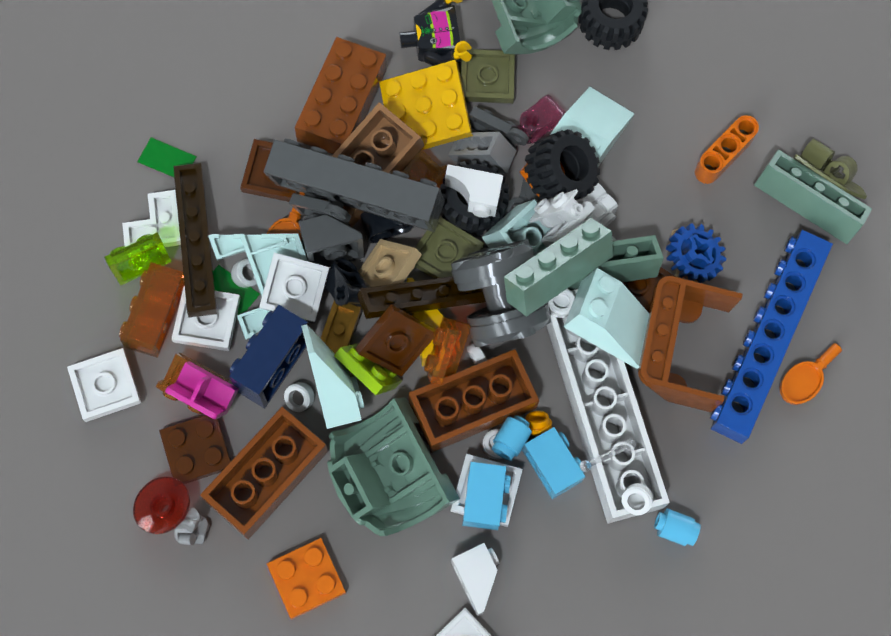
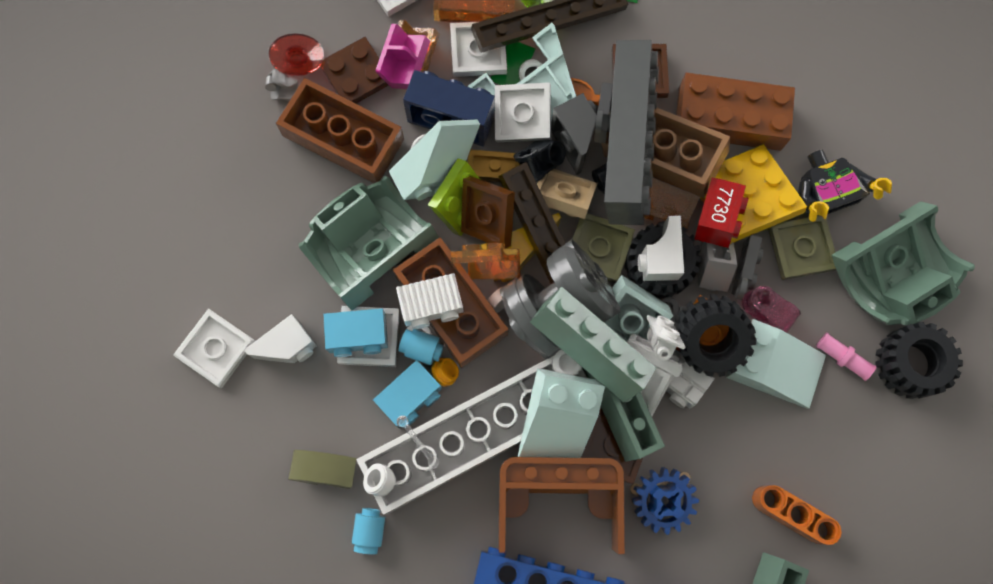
camera: 80 degrees right, 5 degrees up
orange plate [266,538,346,620] -> none
none -> olive slope [288,450,357,489]
none -> white brick [396,273,464,329]
none -> red brick [695,177,749,248]
none -> bright pink pin [816,332,877,381]

